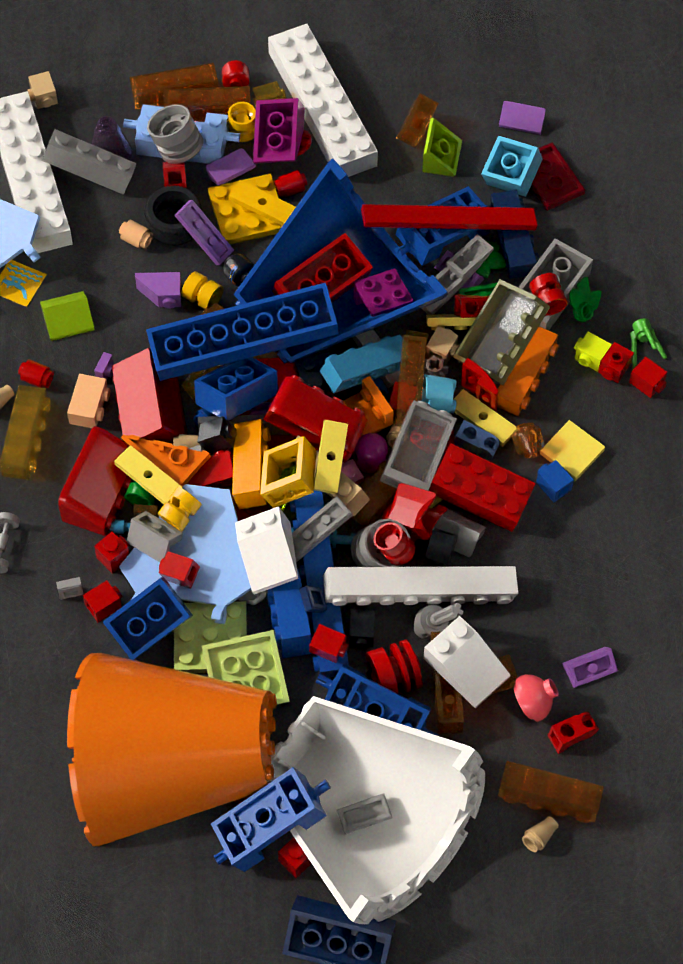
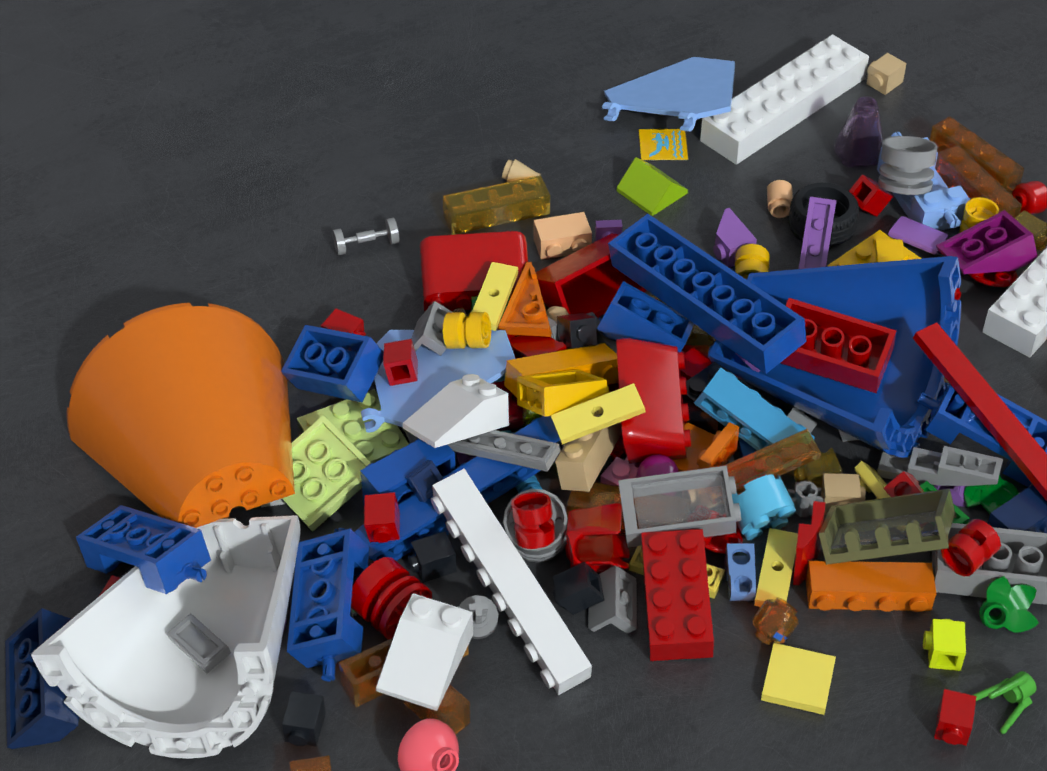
camera: 65 degrees right, 15 degrees down
red brick [18,359,54,388] -> none
light grey brick [42,129,136,195] -> none
light grey tile [56,577,83,600] -> none
red brick [94,531,129,574] -> none
magenta bracket [353,269,413,317] -> none
blue brick [536,460,574,502] -> none
red brick [598,342,634,383] -> none

